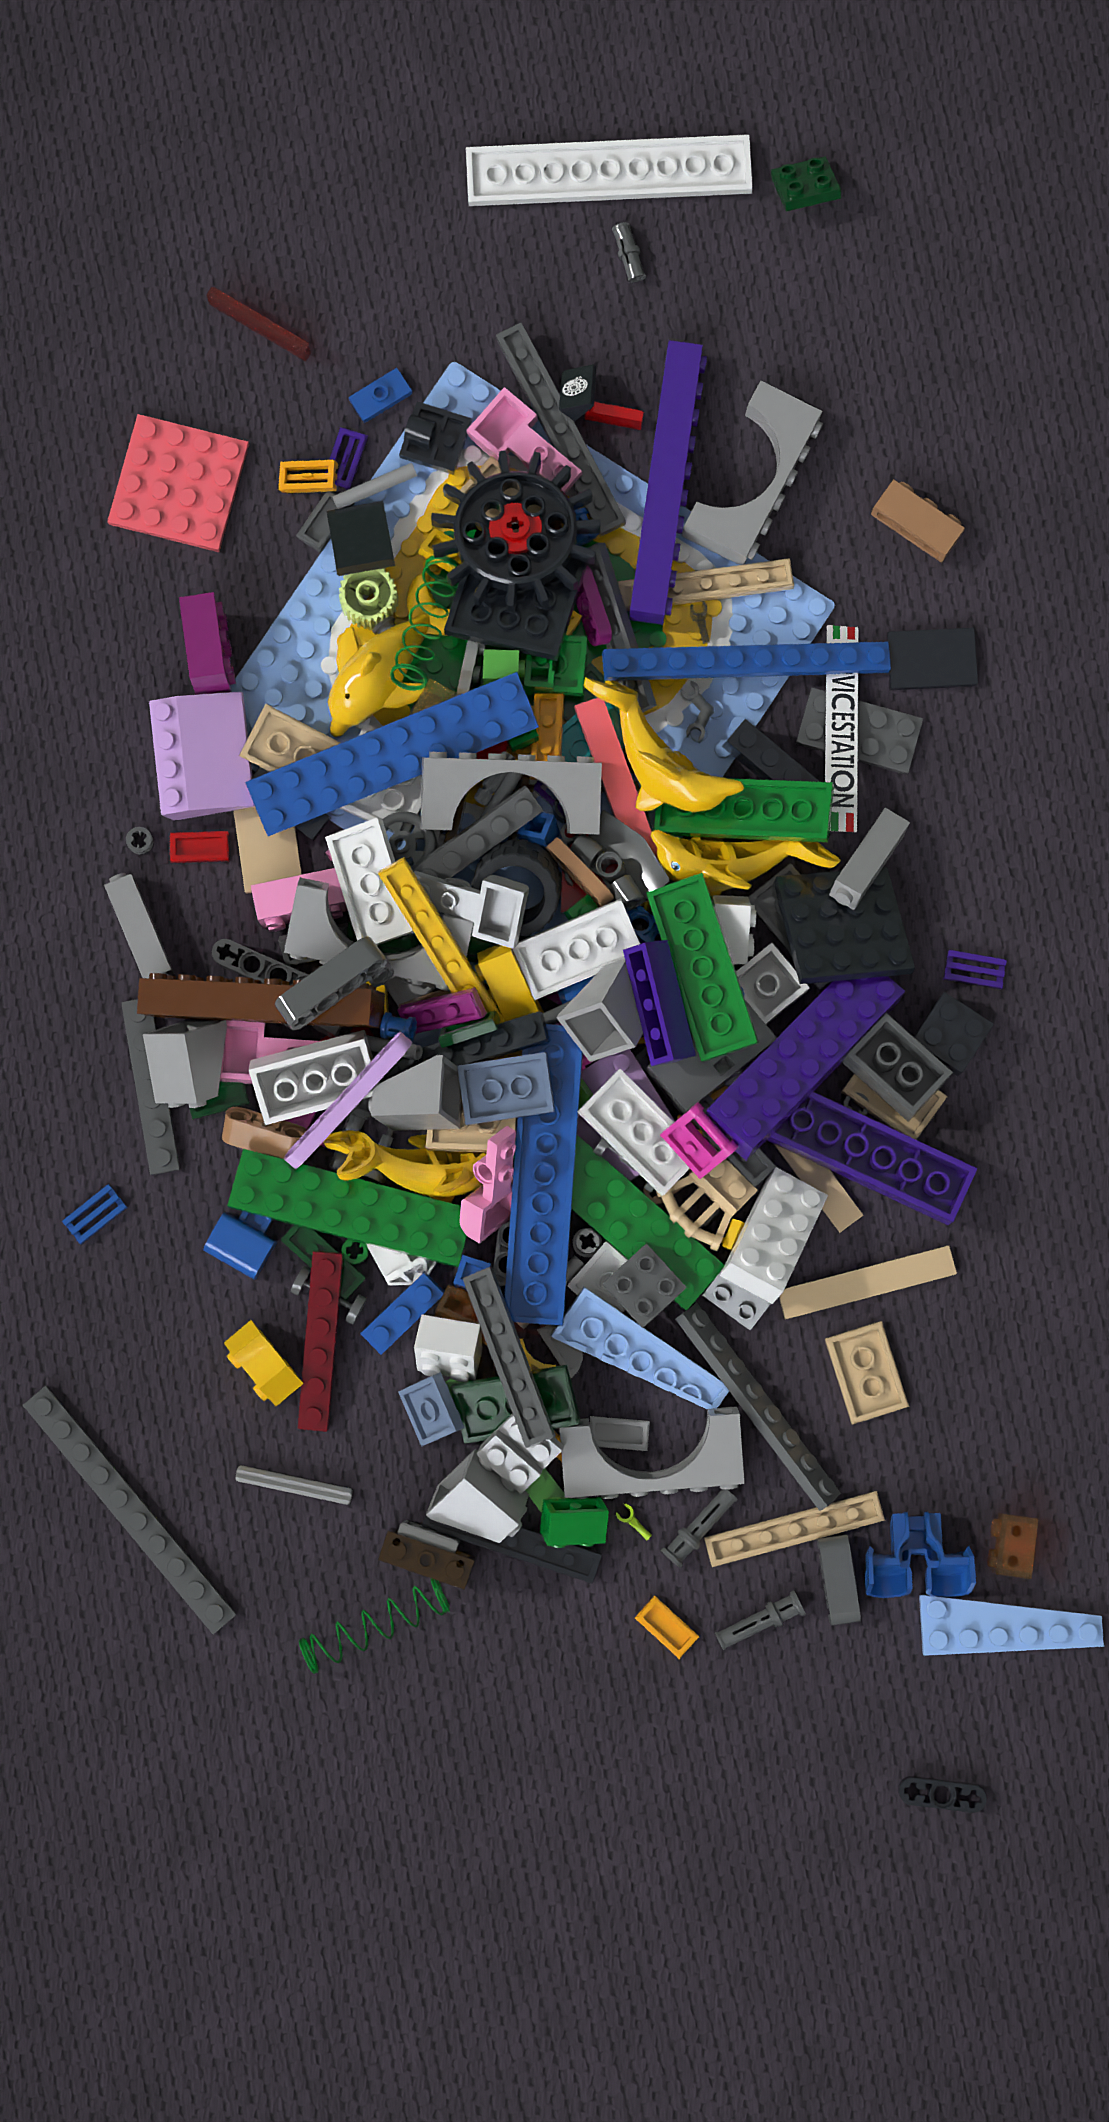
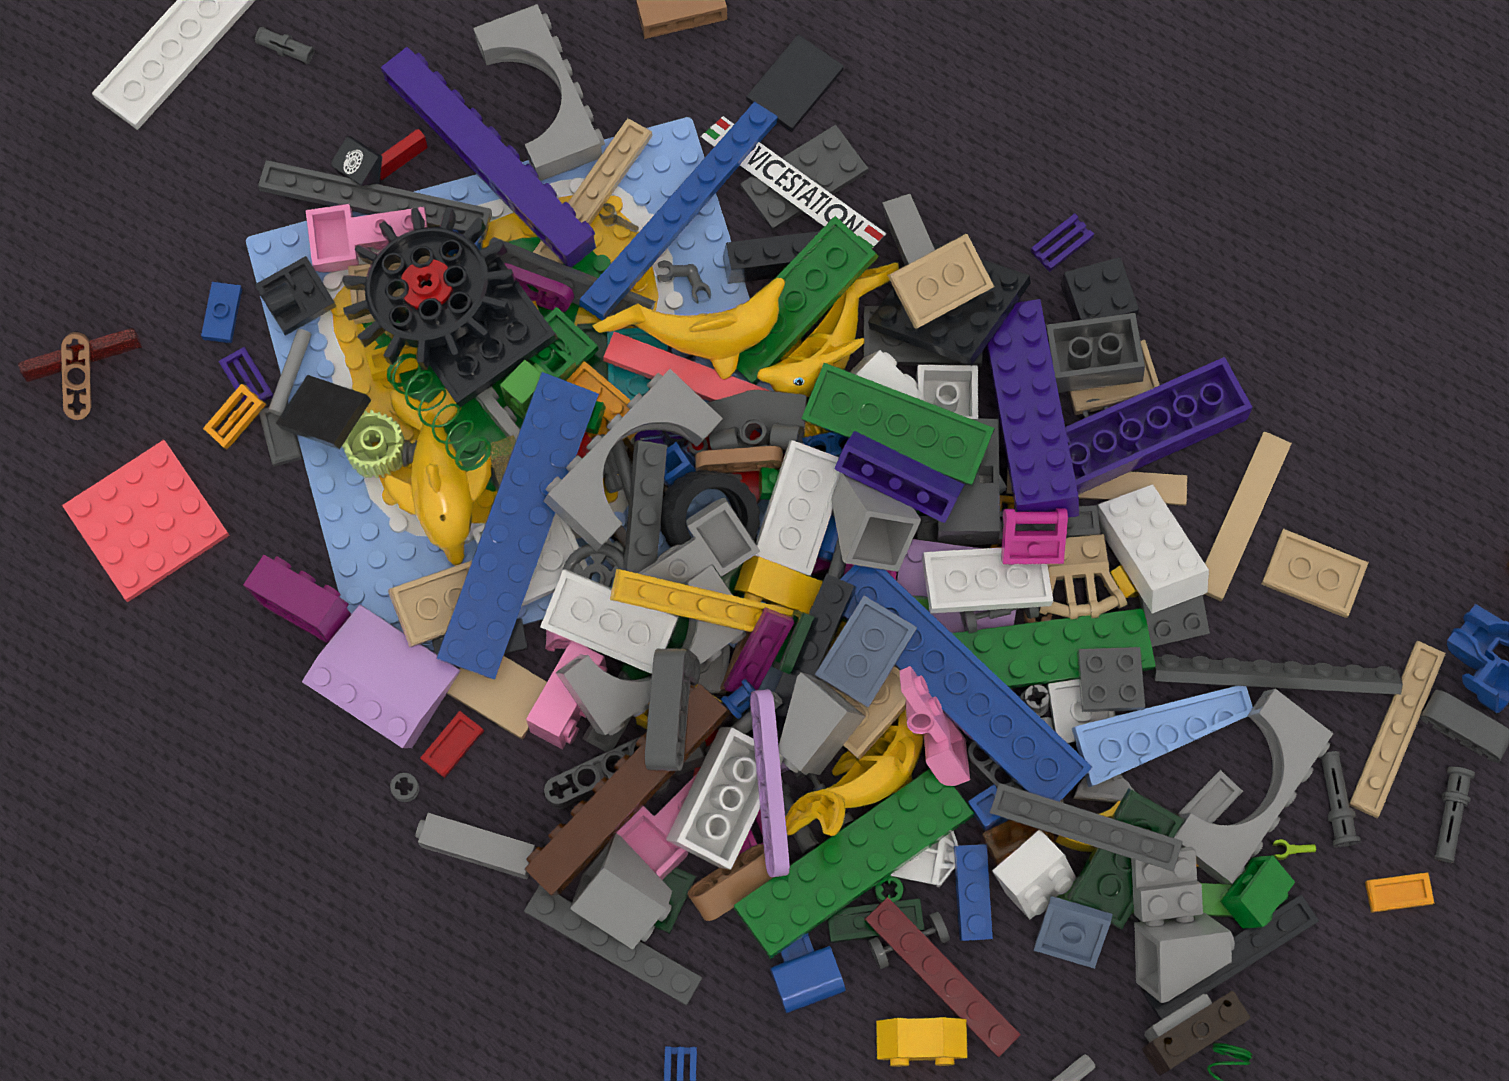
camera: 50 degrees left, 10 degrees down
none -> medium nougat beam [61,332,92,420]
none -> tan tile [887,234,994,329]

